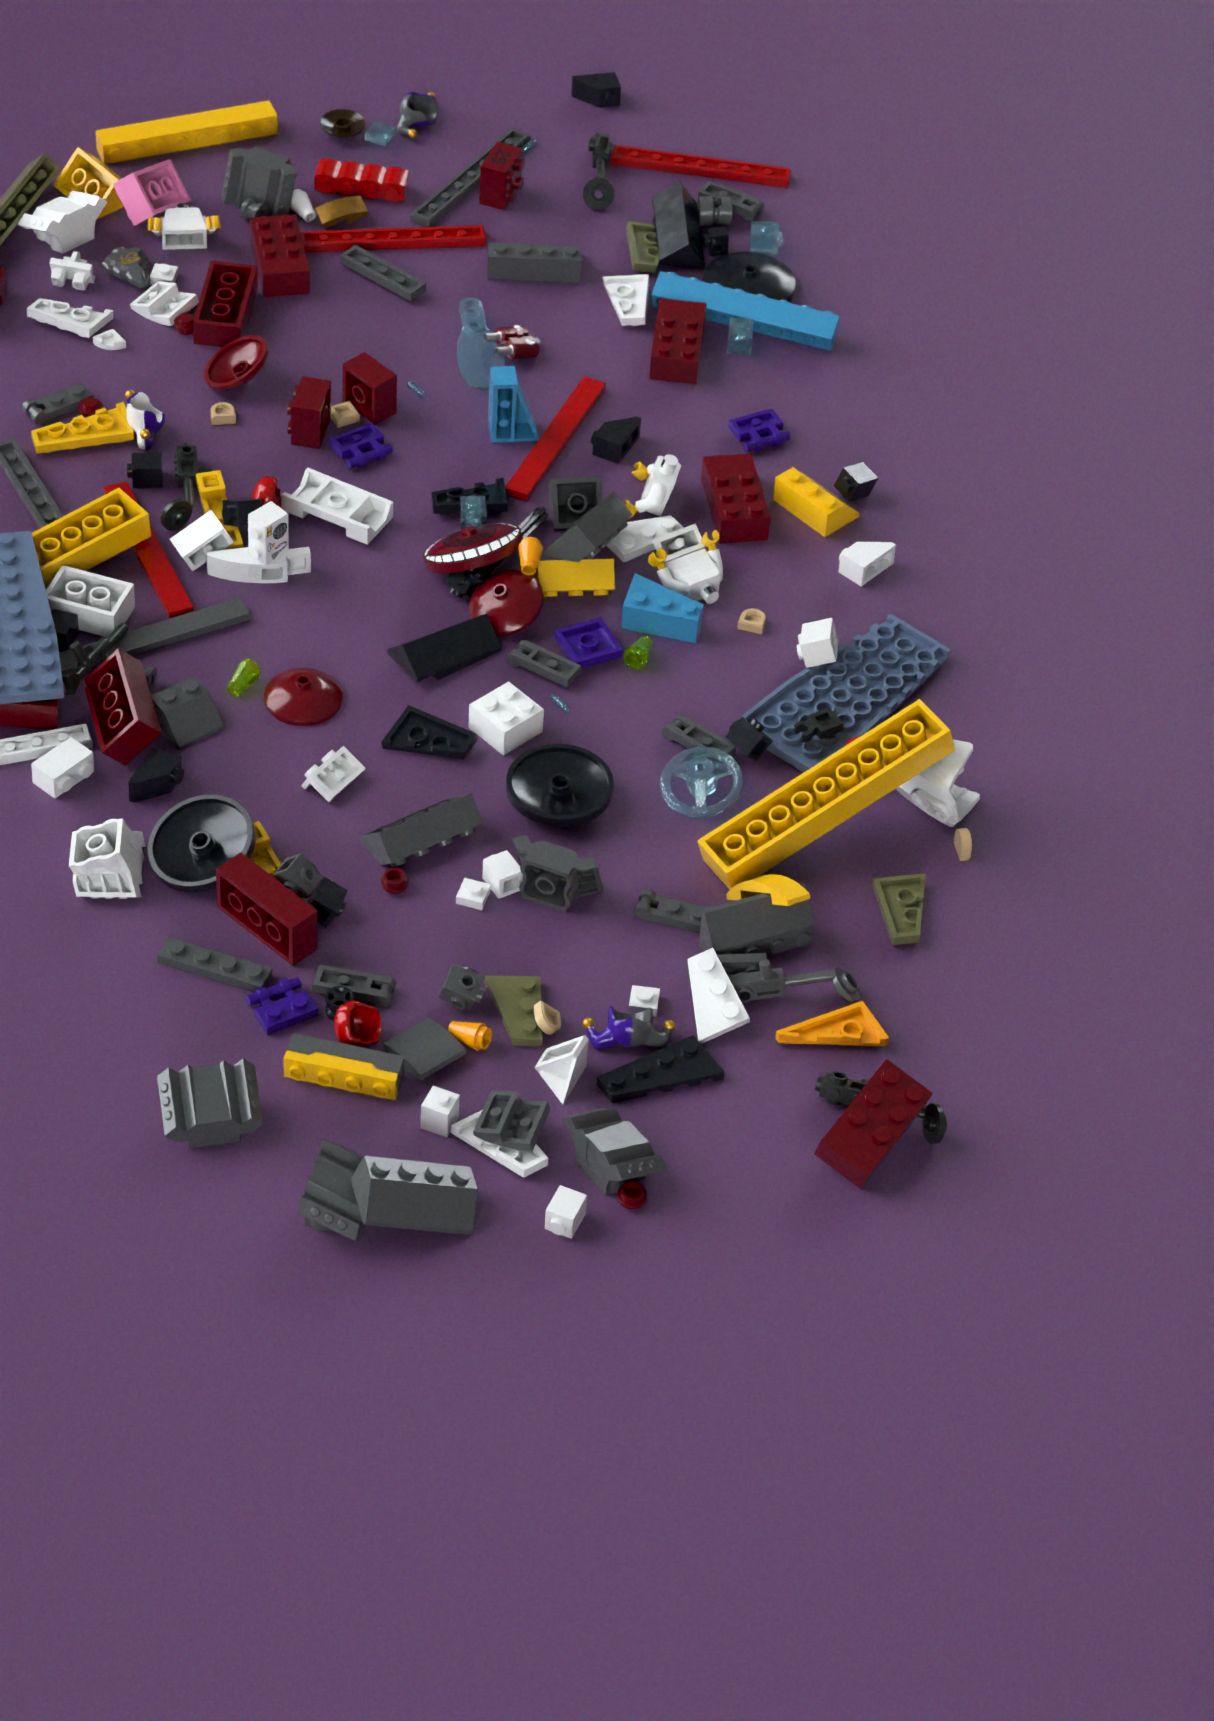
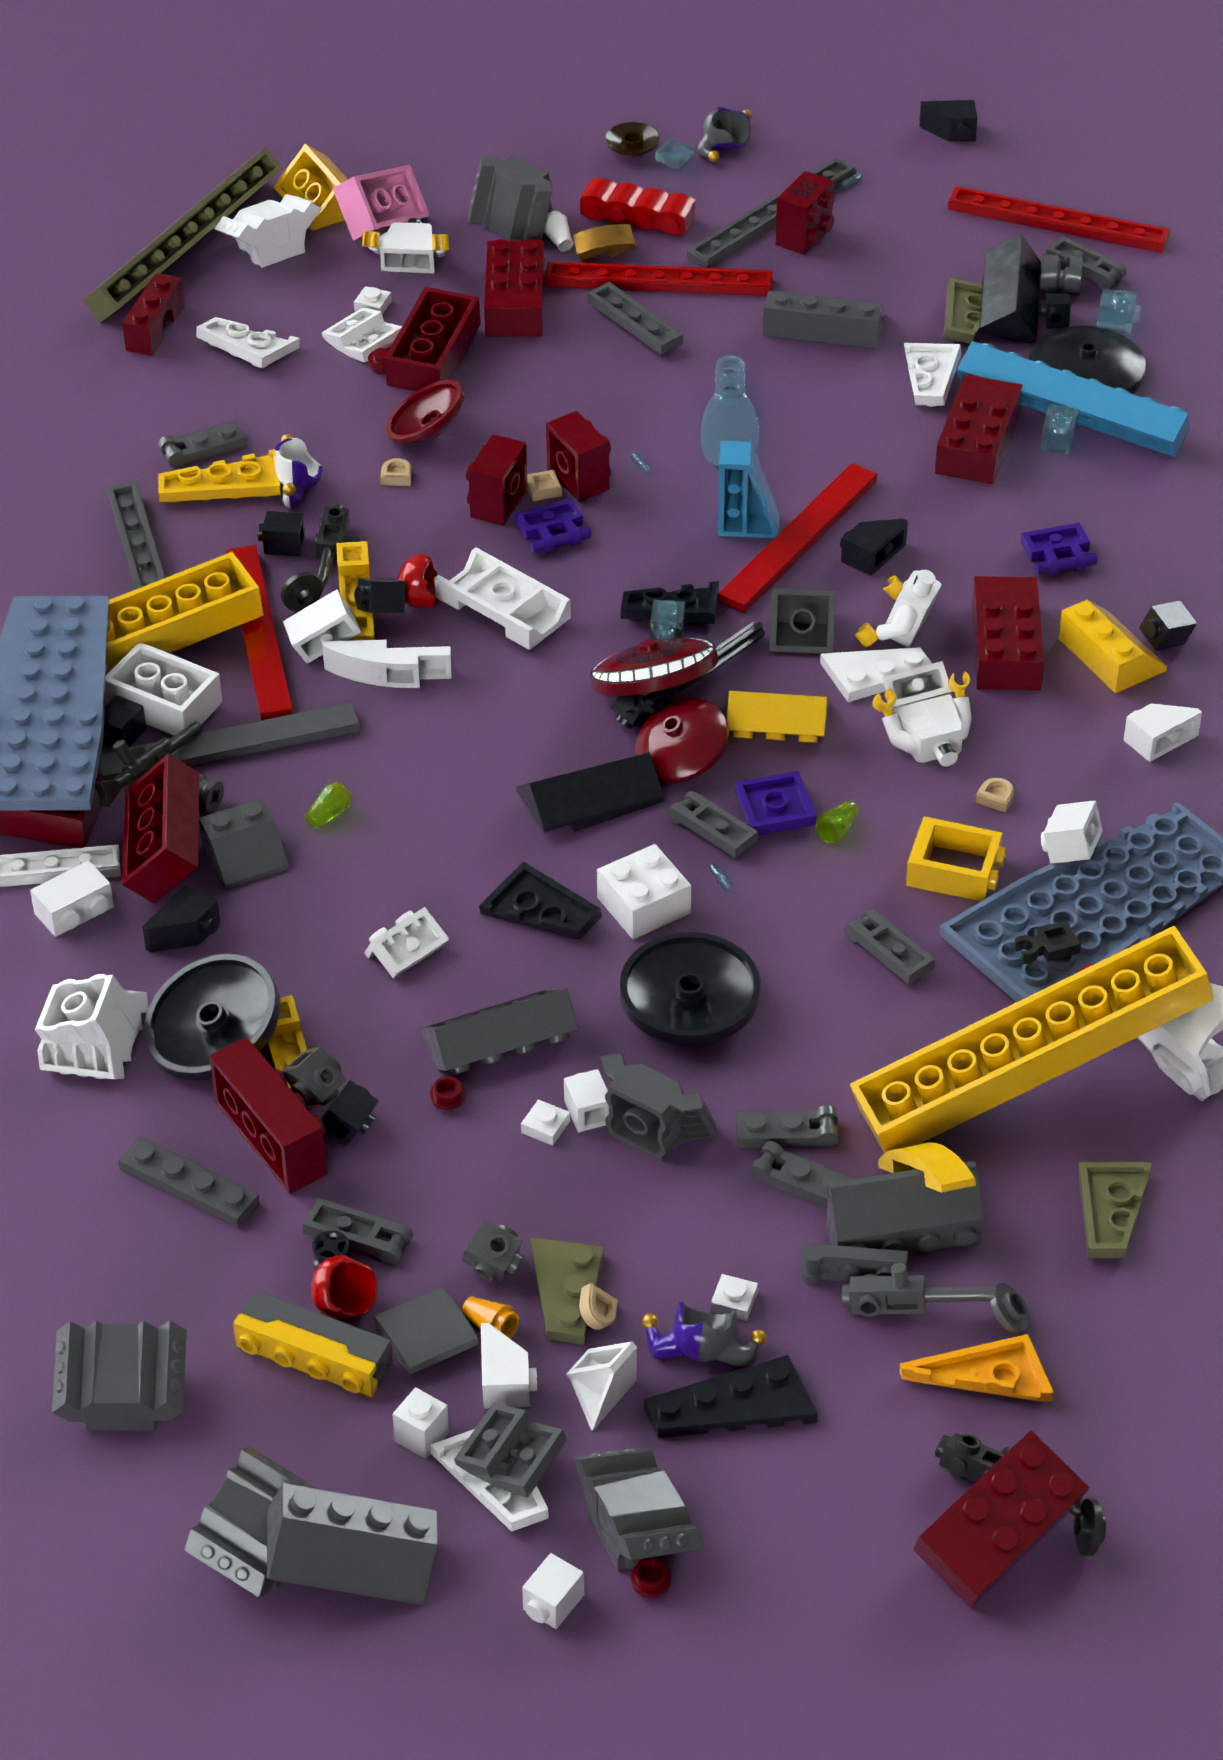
camera: 15 degrees right, 0 degrees up
white hips [49,251,95,291] -> none
dark red plate [78,397,103,418] -> none
white tile [93,329,126,350] -> none
yellow brick [96,100,278,164] -> none
dark grey rock [101,246,149,290] -> none
dark grey wheel [240,197,268,220] -> none
dark purple plate [246,977,318,1035] -> none
white brick [248,501,289,566] -> none
dark red dish [264,668,343,726] -> none
dark red piece [483,325,540,359] -> none
light orange cone [518,537,543,575] -> none
dark grey slope [542,491,632,562] -> none
pearl dark grey piece [583,132,615,210] -> none
dark azure wedge [621,573,704,644] -> none
clear light blue piece [659,746,744,818] -> none
white wing [687,948,750,1044] -> none
black brick [725,717,773,761] -> none
tan tile [954,828,972,861] -> none
none -> white slope [481,1323,537,1409]
none -> dark grey plate [736,1105,839,1148]
none -> yellow window [906,816,1007,902]

